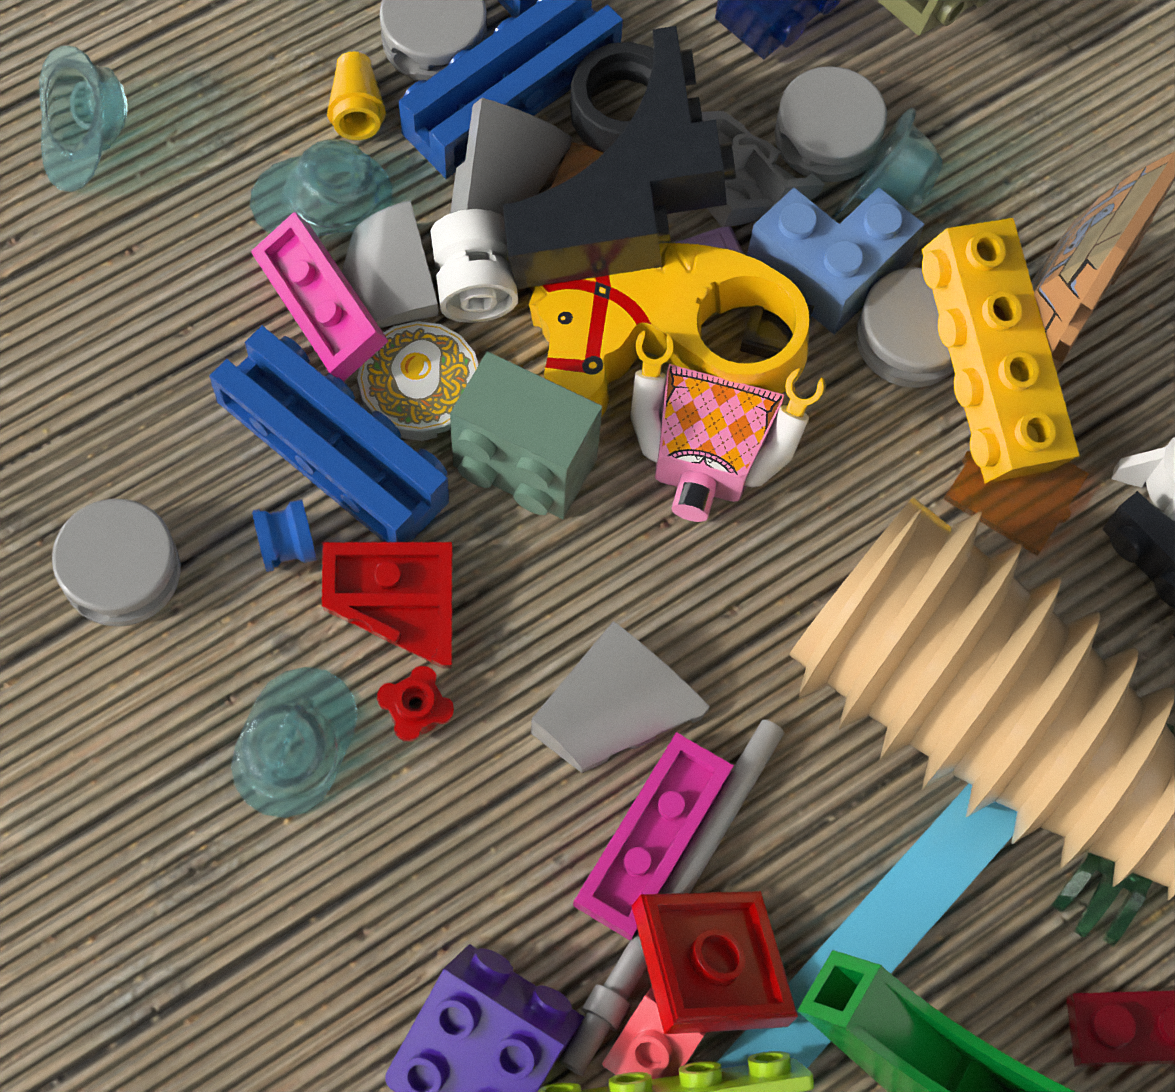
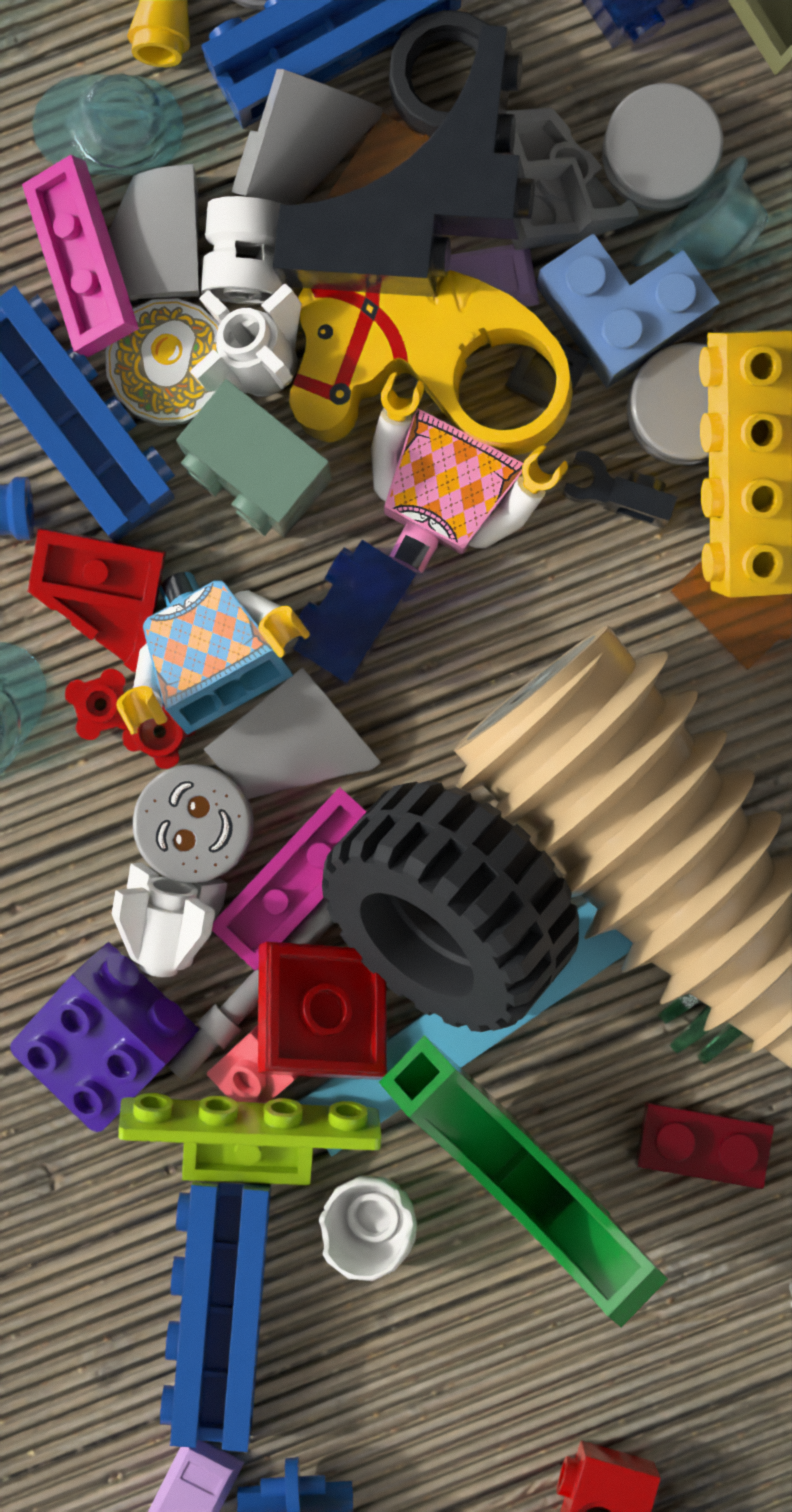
camera: 15 degrees right, 20 degrees up
none -> white brick [112,862,227,977]
none -> torso [116,572,310,735]
none -> red plate [122,705,197,769]
none -> light grey head [133,764,254,883]
none -> white brick [190,284,301,396]
none -> clear blue brick [293,540,417,687]
none -> black tyre [322,781,579,1032]
none -> black plate [562,451,678,529]

